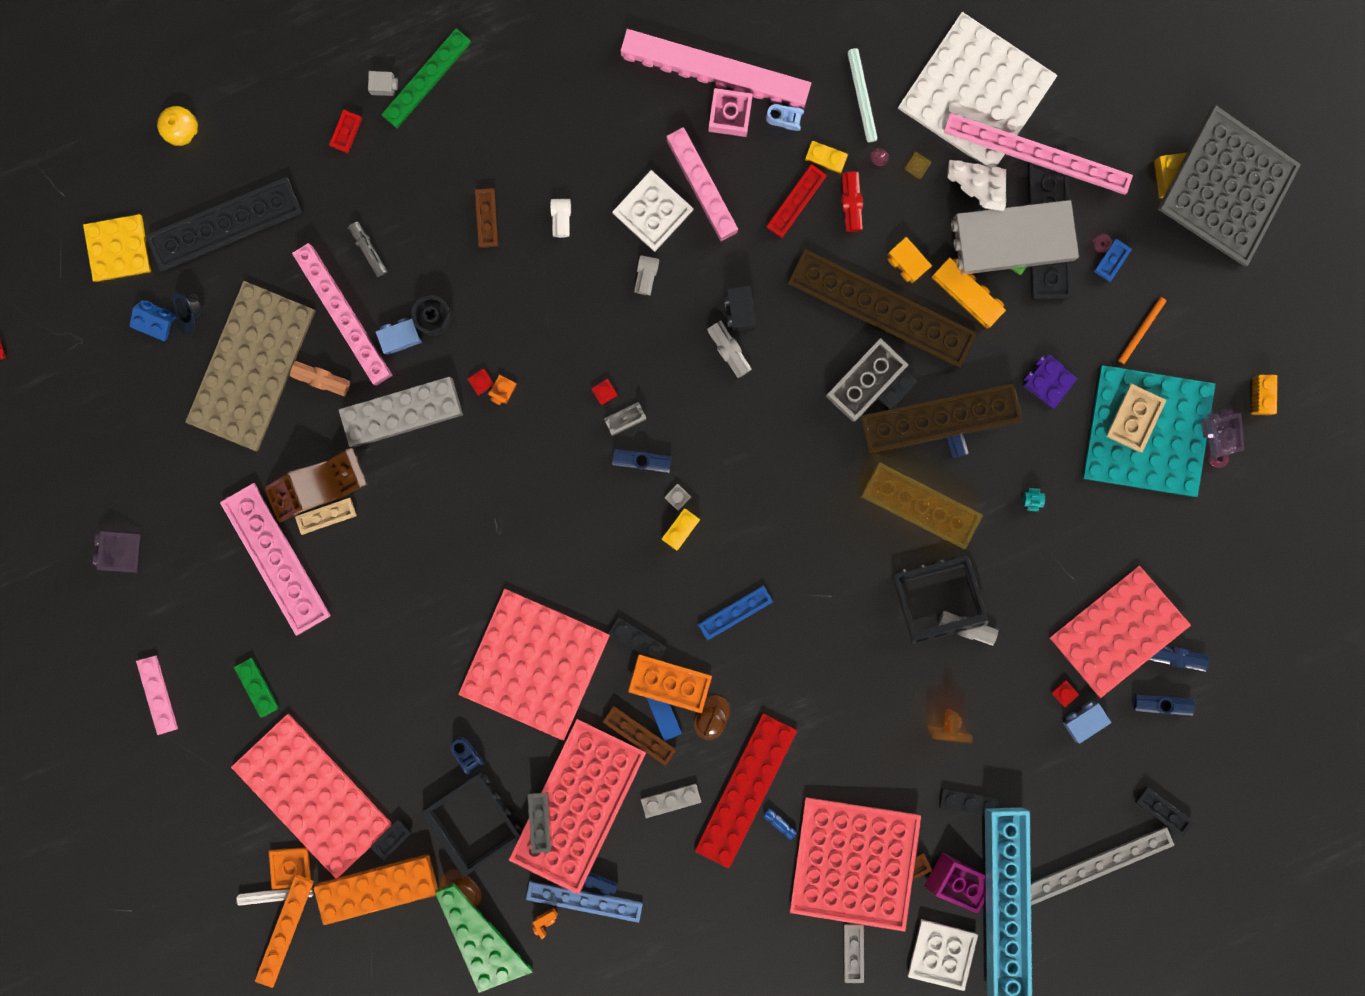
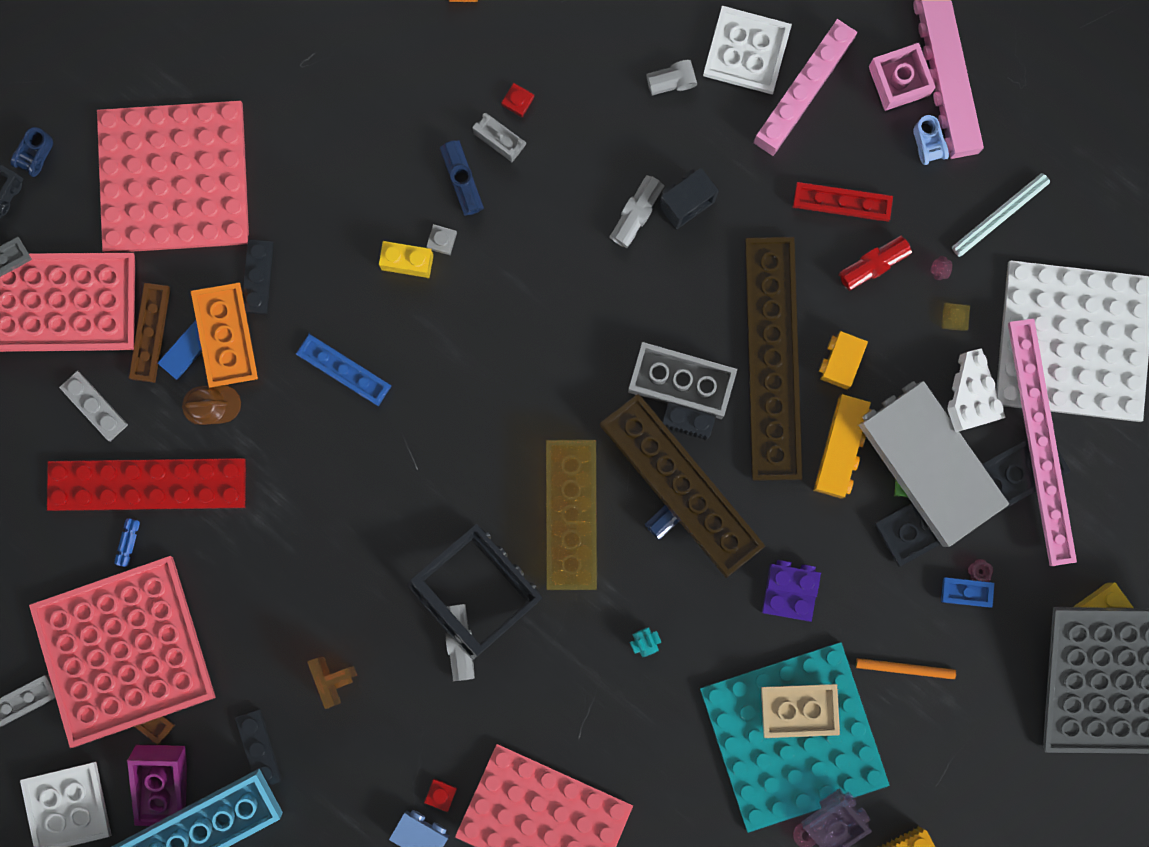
camera: 60 degrees right, 5 degrees down
yellow plate [805,141,848,173] -> none

